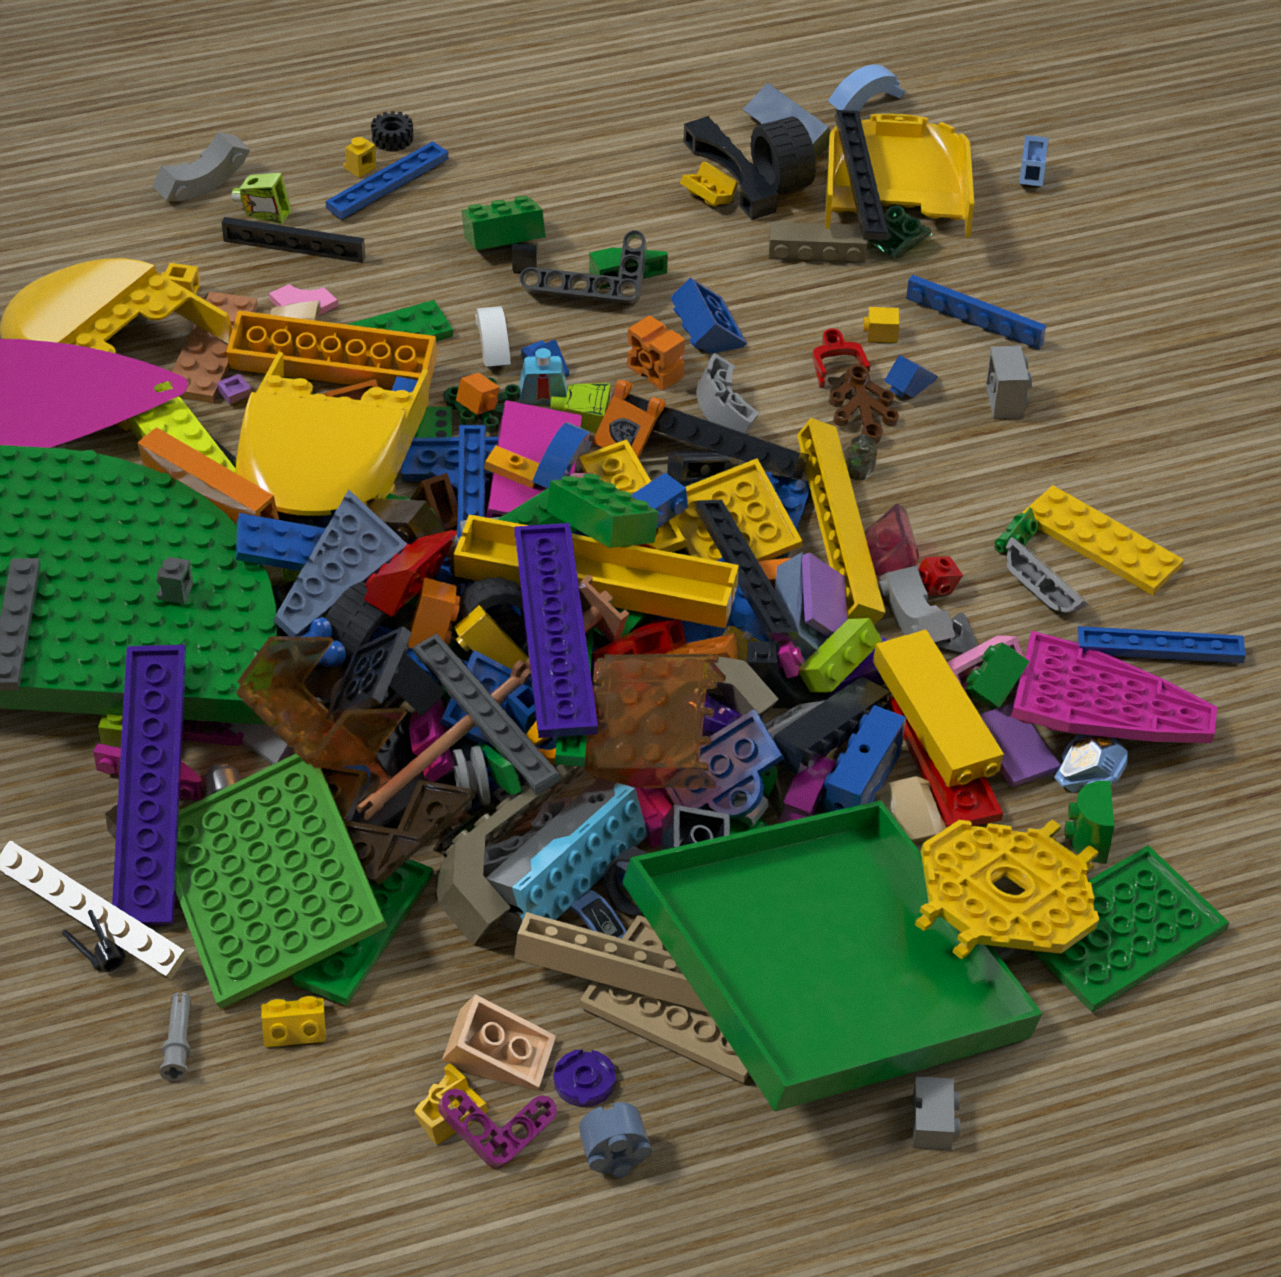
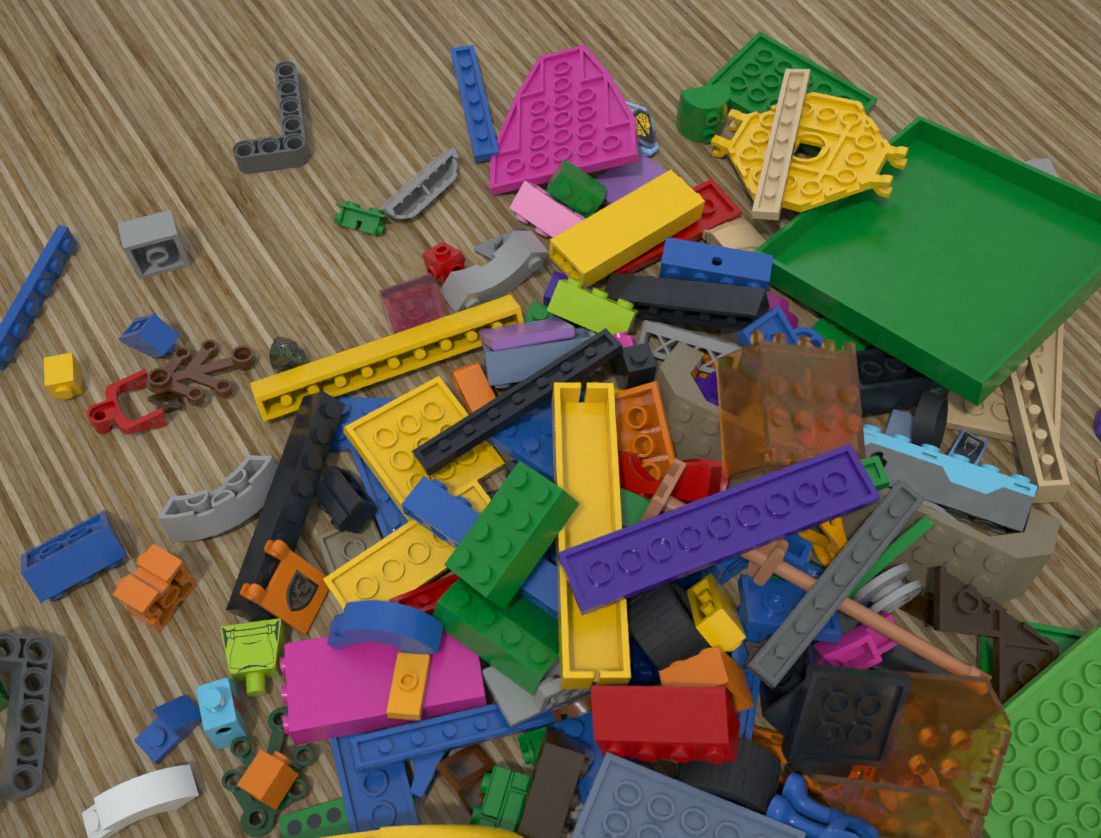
camera: 105 degrees left, 15 degrees up
yellow plate [1022,485,1184,596] -> none
none -> dark grey beam [232,61,310,174]
none -> tan plate [752,69,810,220]

